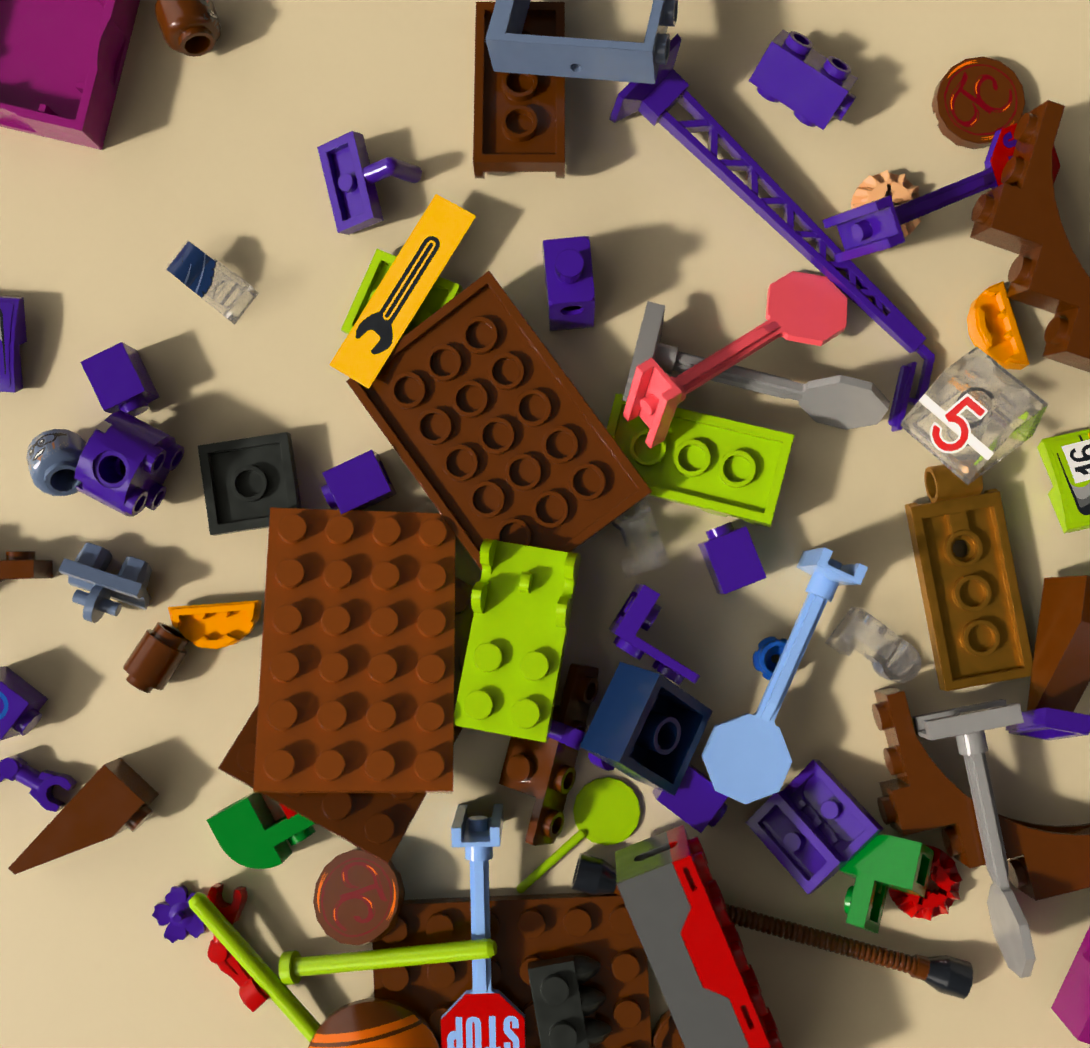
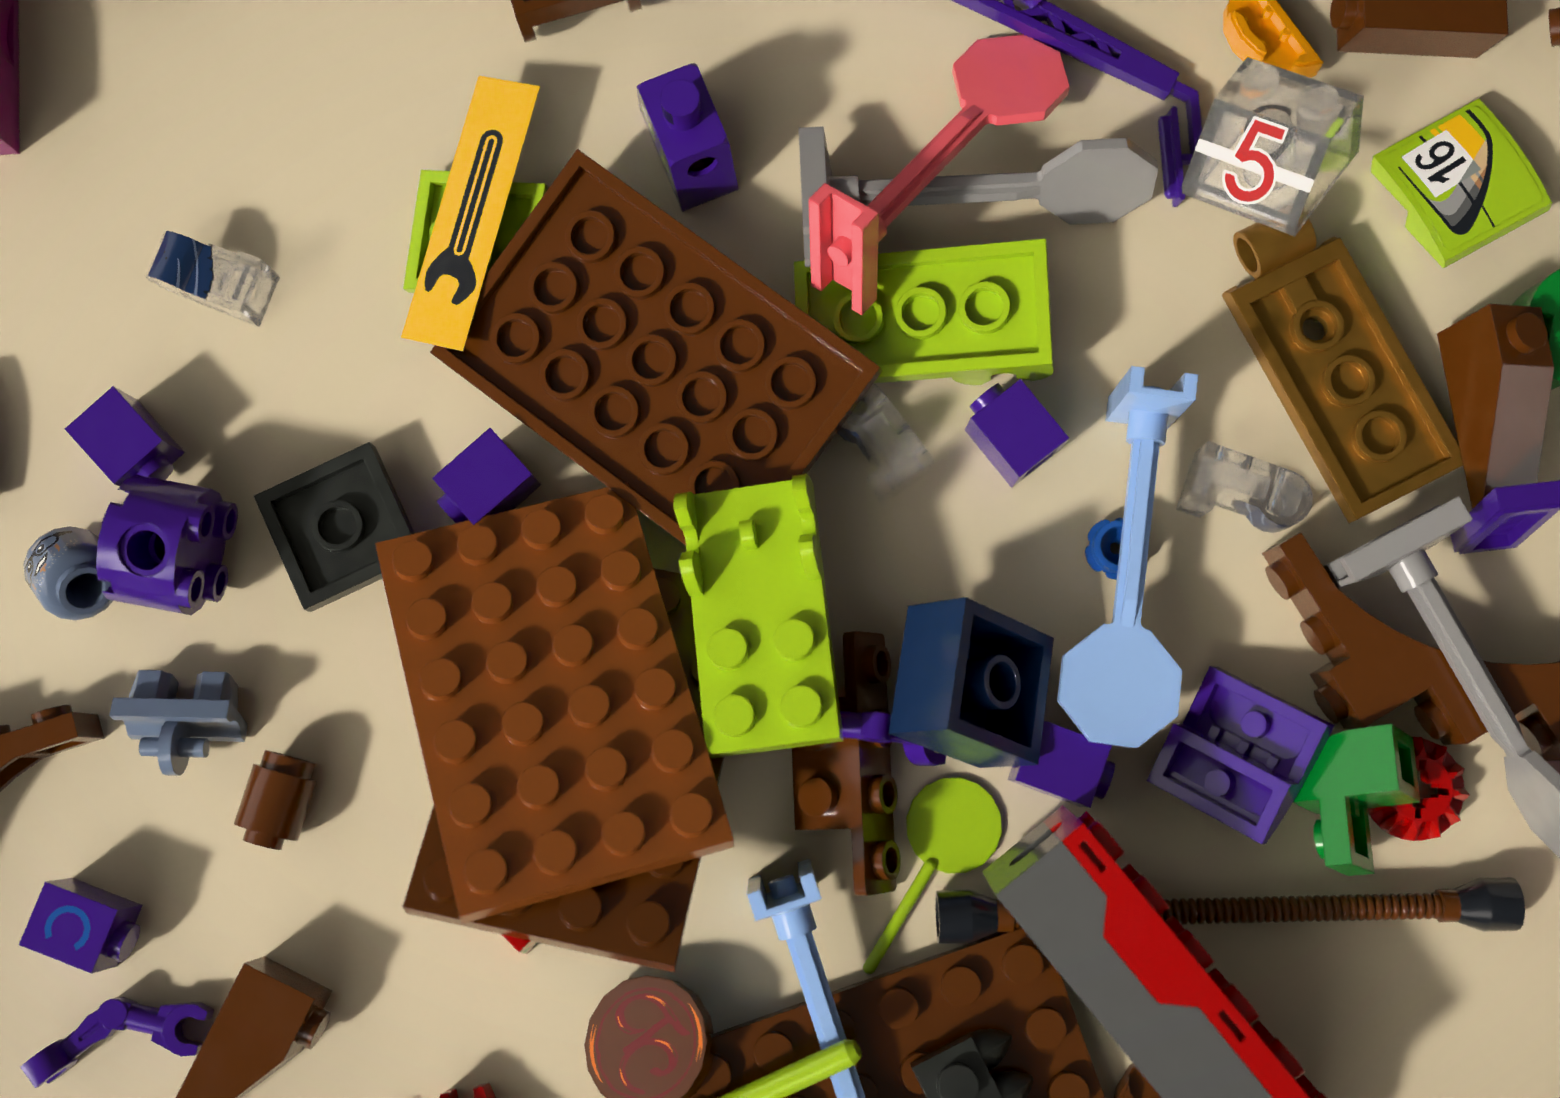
camera: 15 degrees left, 5 degrees down
light orange plate [168,600,262,649] -> none
green brick [206,792,316,869] -> none
dark purple plate [317,131,422,235] -> none
dark purple bracket [609,583,700,685] -> none

